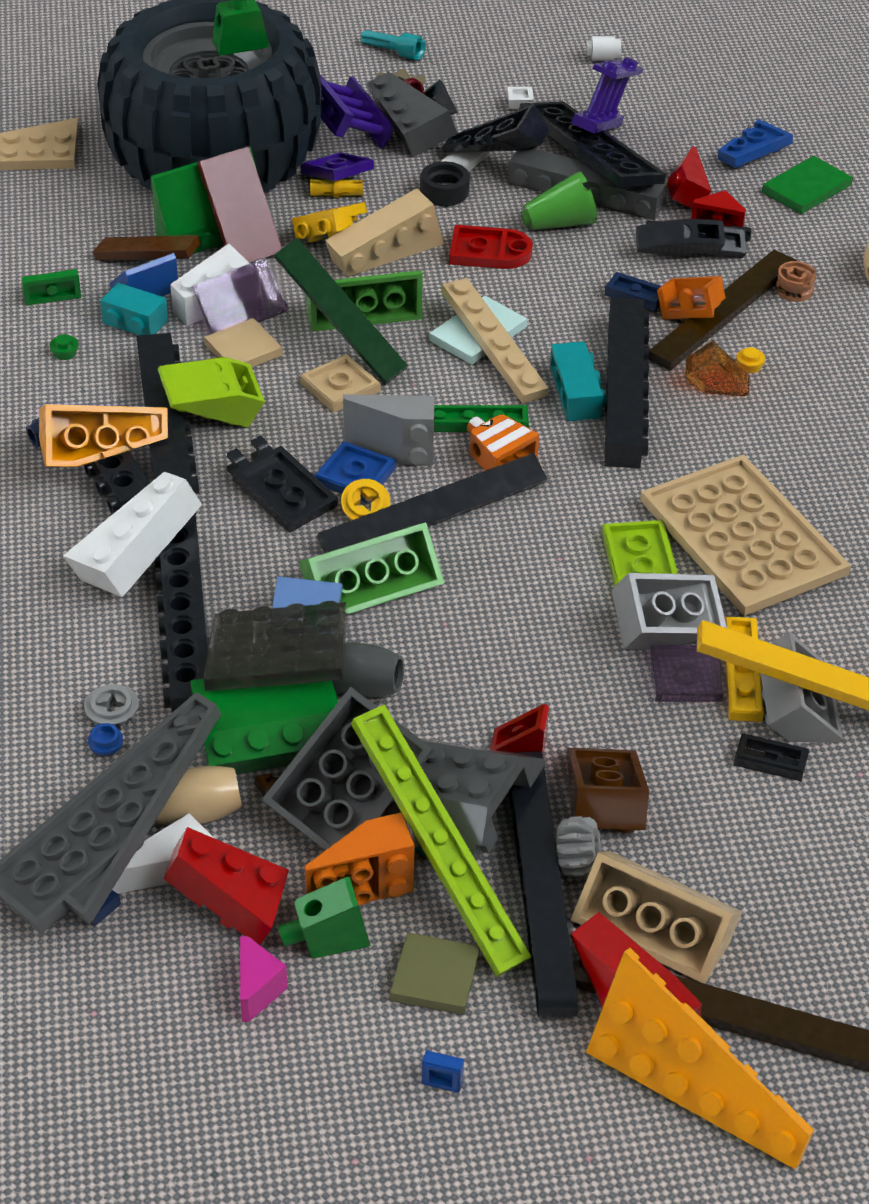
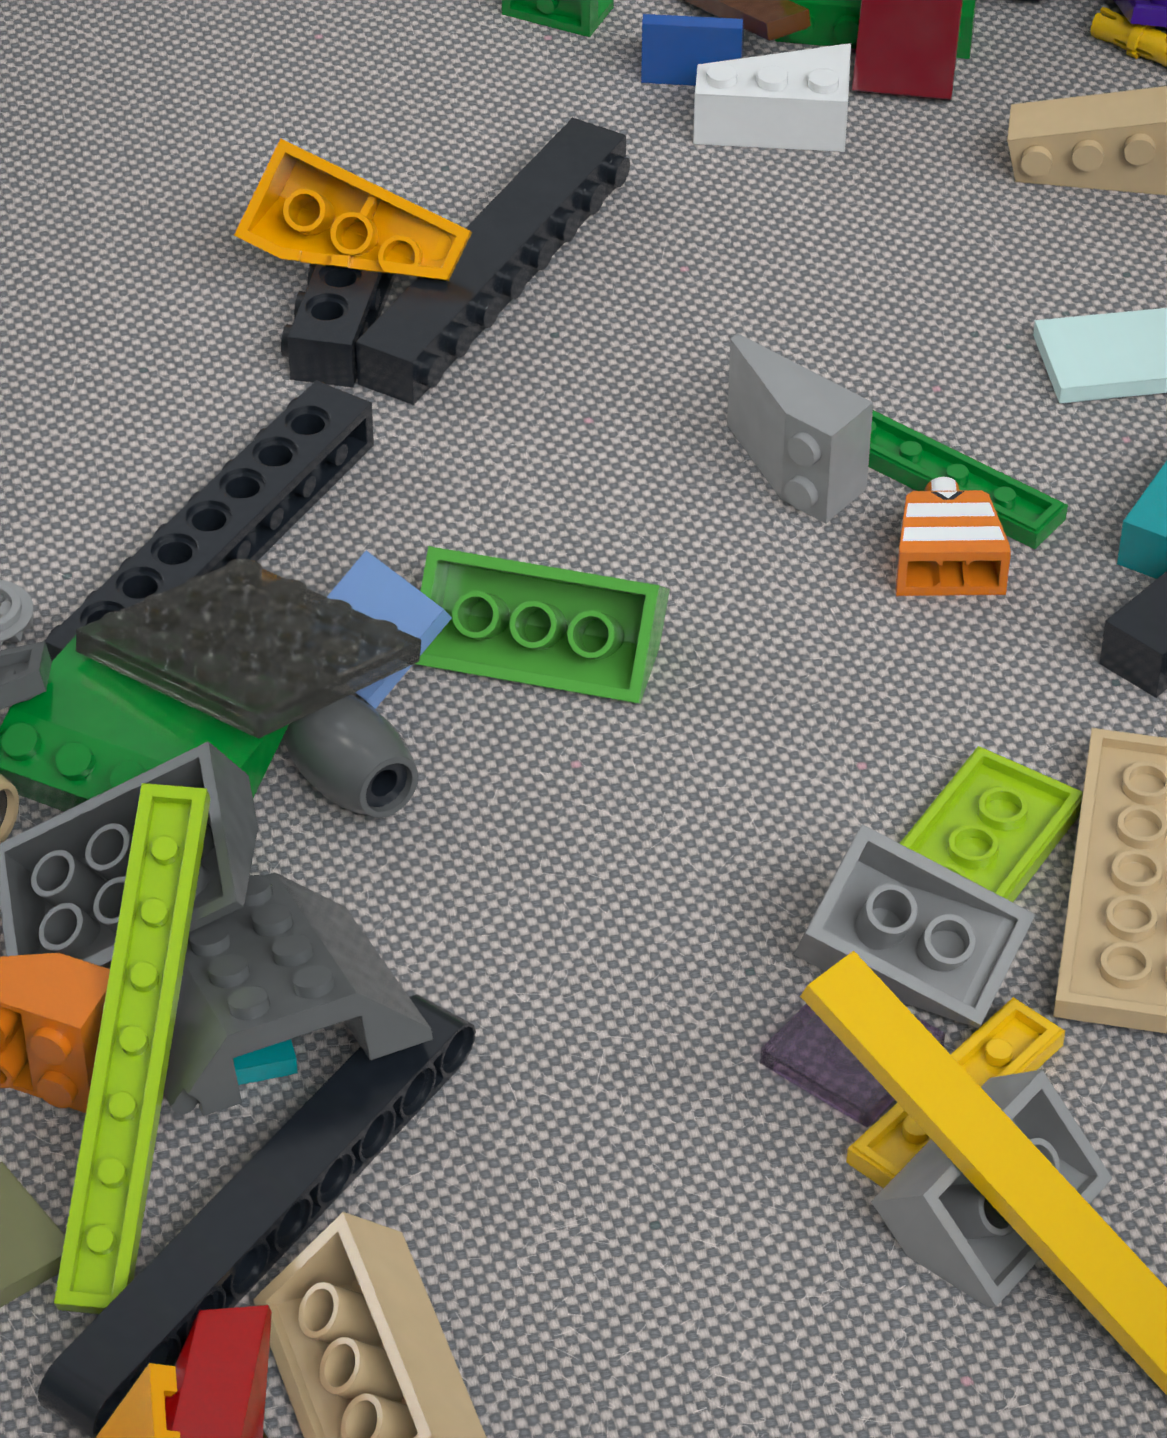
camera: 40 degrees right, 0 degrees up
green plate [49,334,79,360] -> none
white wedge [63,472,202,597] -> none
teal brick [100,283,168,335] -> none
lime slope [158,357,265,428] -> none
clear purple piece [192,258,288,334] -> none
tan tile [204,318,283,367] -> none
black tile [227,435,338,533] -> none
dark green tile [274,238,408,385] -> none
yellow plate [291,202,367,242] -> none
tan tile [300,354,381,413] -> none
bright green slope [306,270,423,332] -> none
blue tile [315,441,397,503] -> none
black tile [317,453,548,553] -> none
yellow gear [341,479,391,521] -> none
tan plate [441,278,549,404] -> none
red slope [490,703,549,755] -> none
light grey gear [556,816,602,879] -> none
reddish brown slope [567,747,649,833] -> none
black tile [734,733,809,782] -> none

